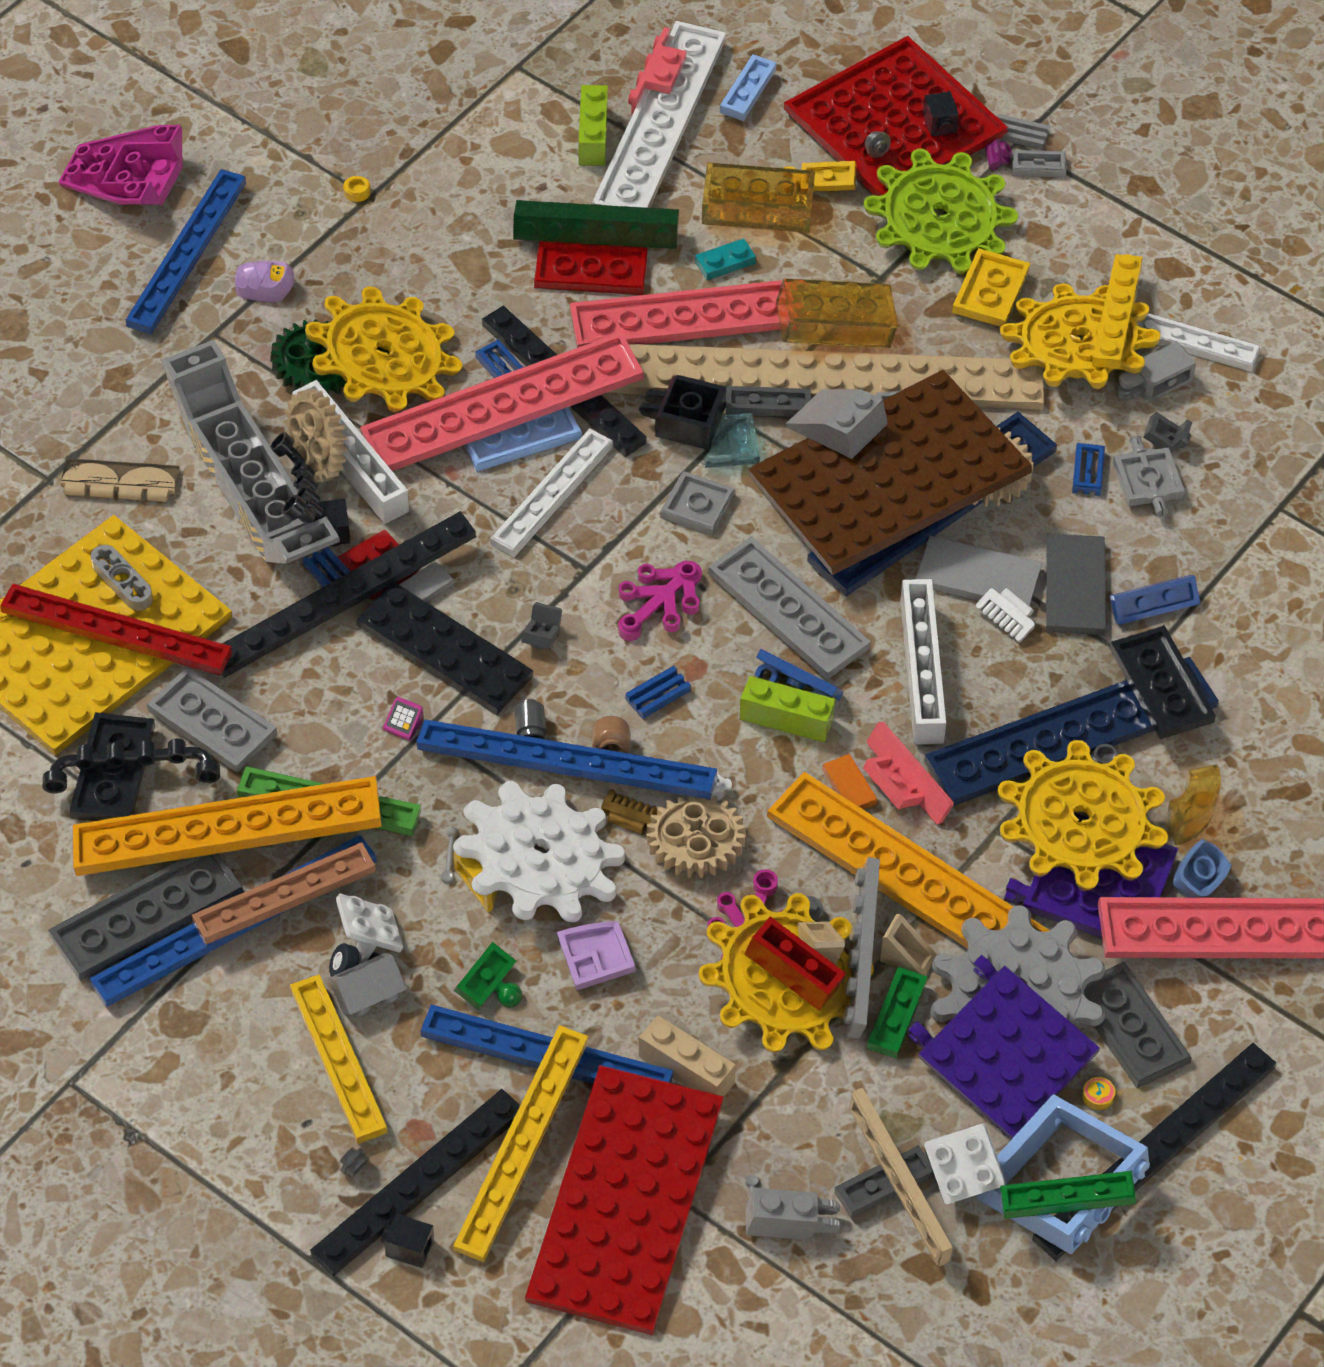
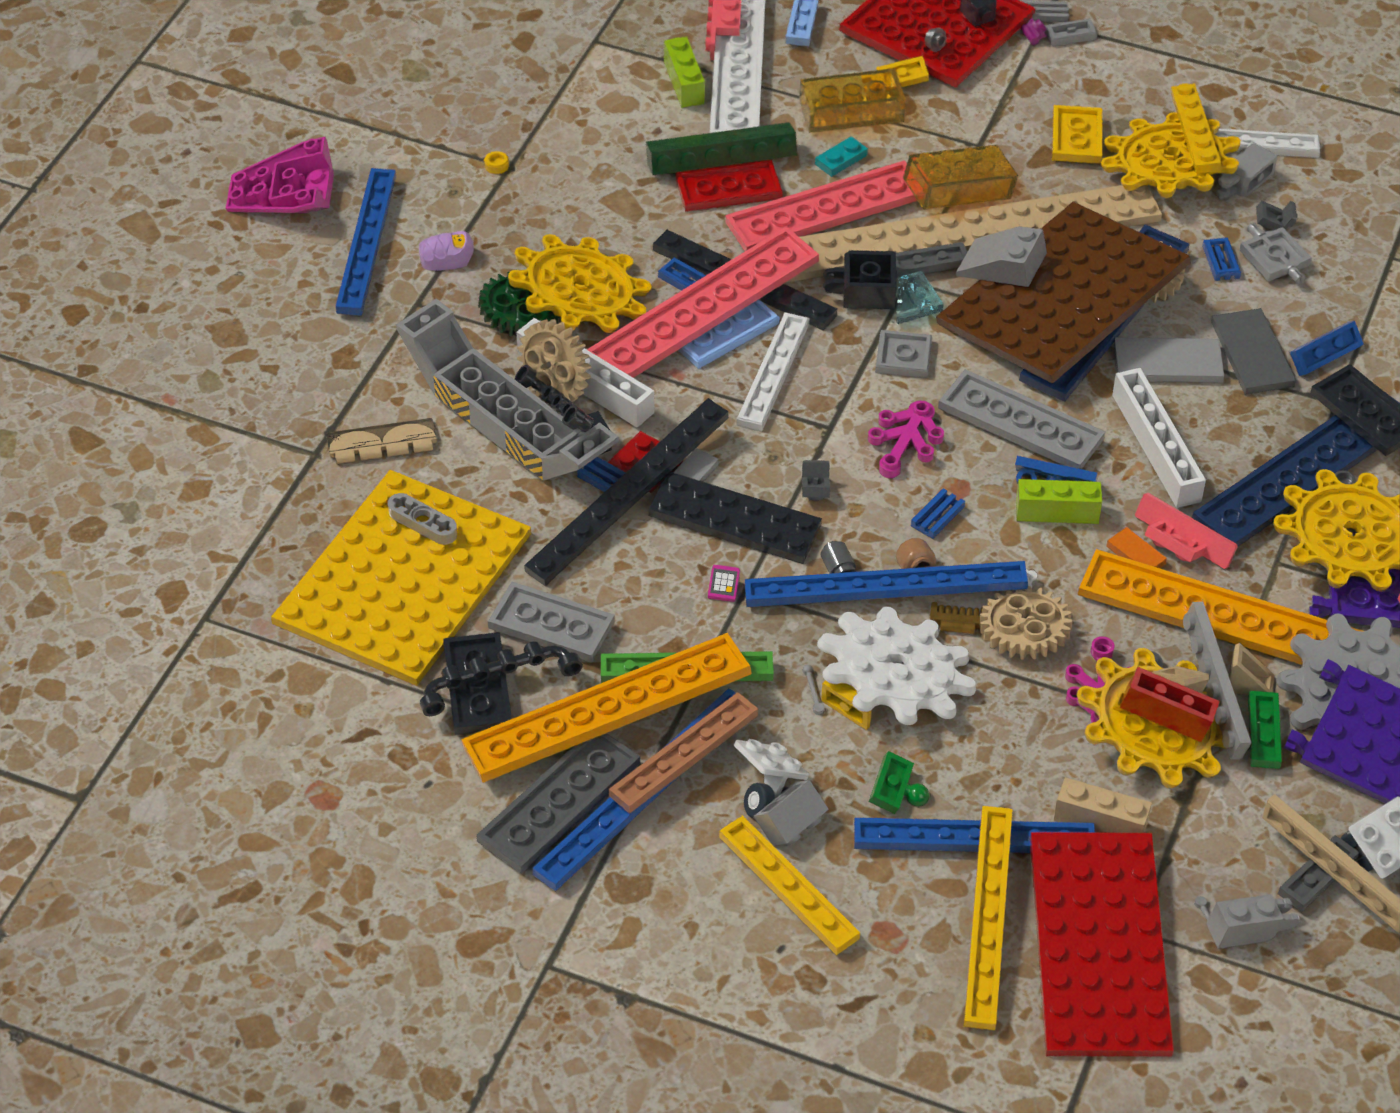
camera: 15 degrees left, 5 degrees down
red plate [0,583,232,676] -> none
black plate [310,1089,520,1277] -> none
flat silver plate [340,1147,369,1177] -> none
black brick [381,1213,434,1268] -> none
lavender plate [557,921,636,991] -> none
lime plate [863,149,1019,274] -> none
white piece [976,588,1035,643] -> none

